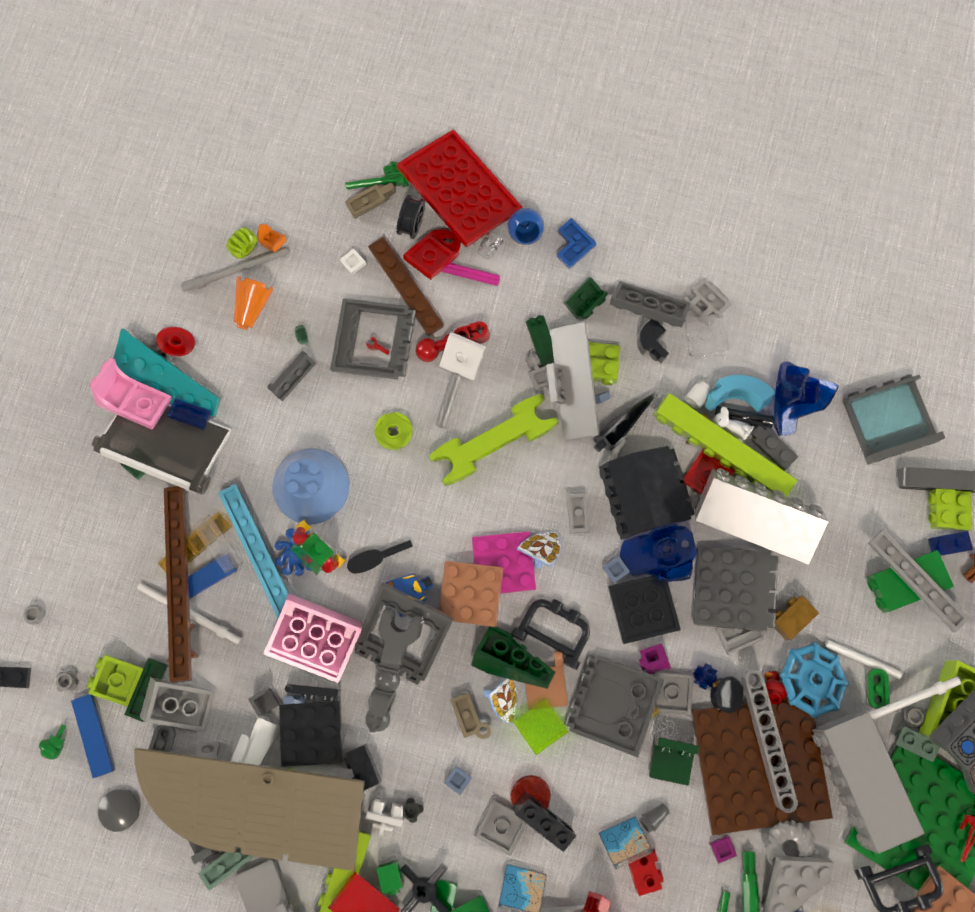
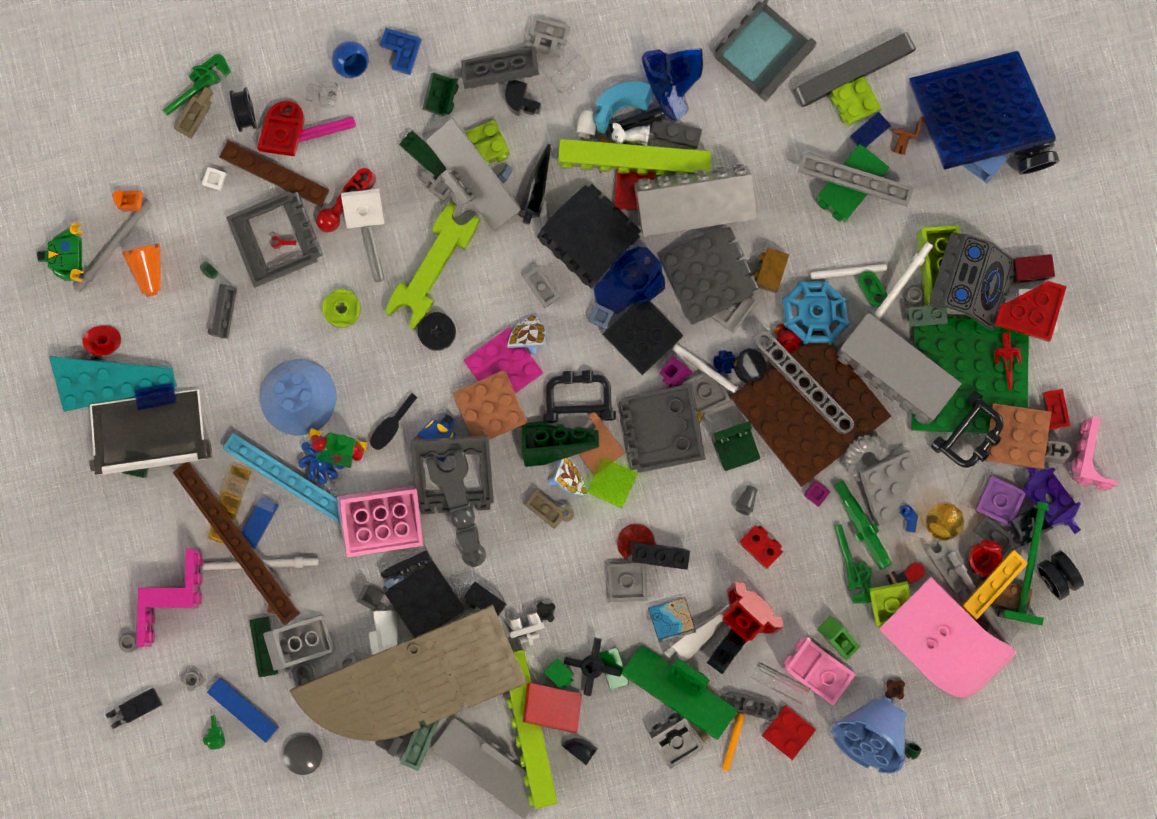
camera: 30 degrees left, 5 degrees up
lime plate [86,654,144,707] -> none
bright pink bracket [90,358,172,430] -> none
lime gear [226,227,258,259] -> none
red plate [396,129,523,248] -> none
sand blue plate [444,766,472,795] -> none
tile [599,816,653,869] -> none
none -> green torso [37,223,84,282]
none -> dark pink bracket [136,549,203,647]
none -> black plate [418,312,456,351]
none -> white bar [672,344,738,393]

